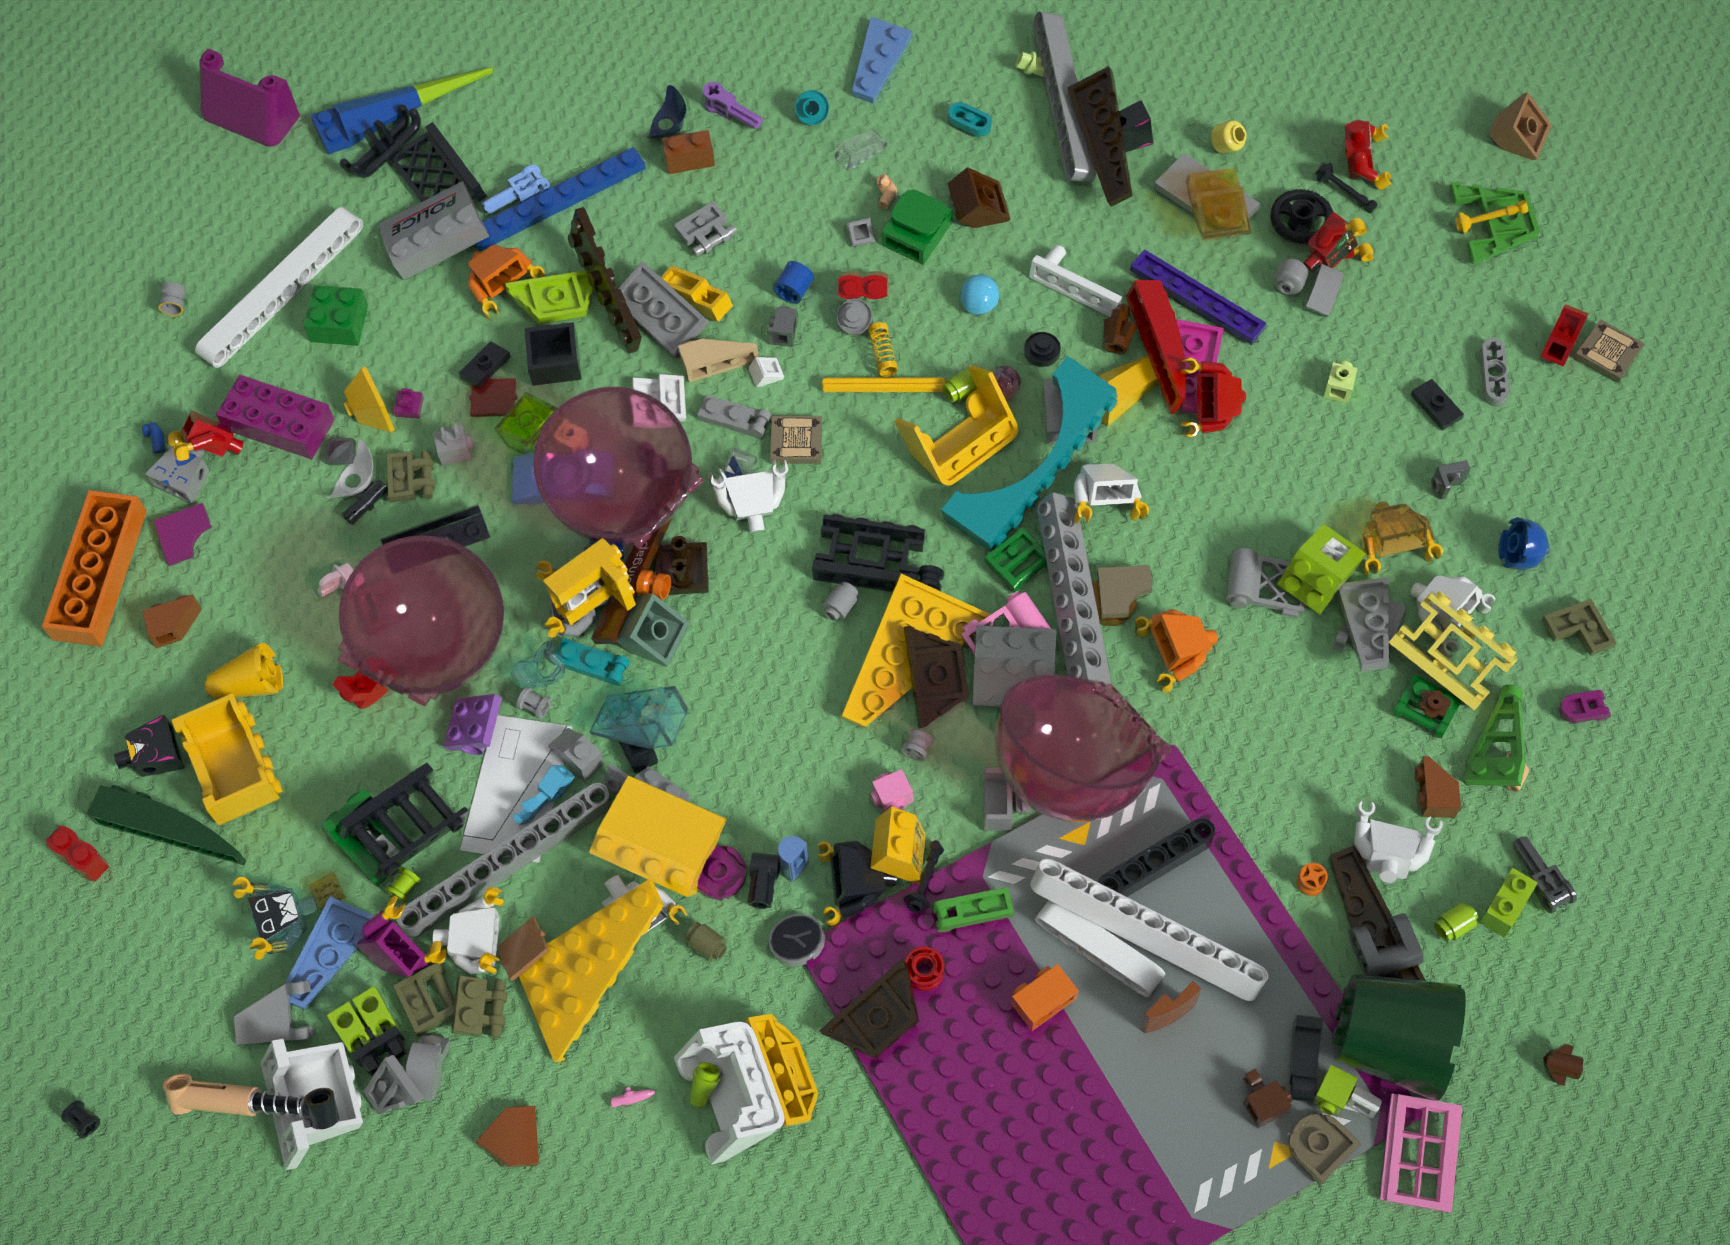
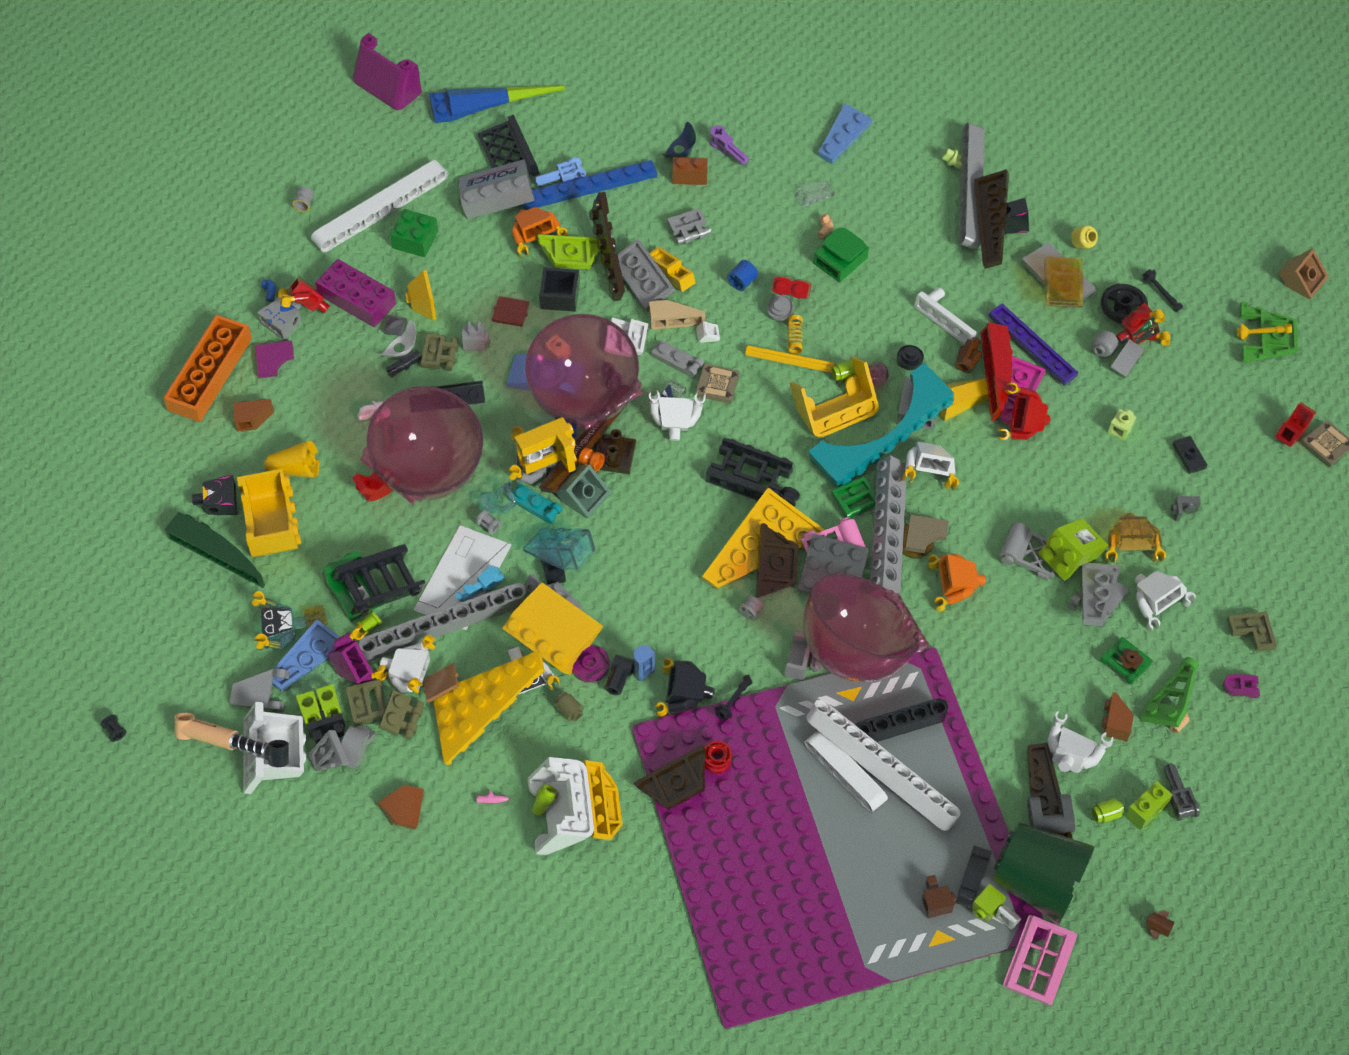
camera: 10 degrees right, 5 degrees down
red brick [46,826,109,882] -> none
black piece [340,104,421,178] -> none
magenta tile [393,388,424,419] -> none
medium lavender plate [443,694,502,755] -> none
black plate [459,341,511,389] -> none
clear neon green slope [494,392,561,455] -> none
light grey slope [548,728,605,782] -> none
flat silver brick [767,306,797,347] -> none
black tile [769,914,825,966] -> none
teal plate [795,90,829,125] -> none
light grey brick [822,582,859,621] -> none
light grey slope [845,218,875,247] -> none
bright pink brick [870,769,913,813] -> none
yellow slope [870,806,926,885] -> none
bright green plate [932,887,1014,932] -> none
reddish brown slope [947,167,1011,228] -> none
teal plate [948,102,992,136] -> none
medium azure hair [960,274,999,315] -> none
orange brick [1011,964,1079,1031] -> none
dark orange slope [1141,981,1201,1033] -> none
dark tan tile [1289,1114,1361,1186] -> none
orange wheel [1297,863,1328,896] -> none
red torso [1345,120,1392,190] -> none
light yellow fence [1389,591,1518,711] -> none
light grey beam [1480,338,1509,406] -> none
blue cylinder [1498,517,1549,571] -> none

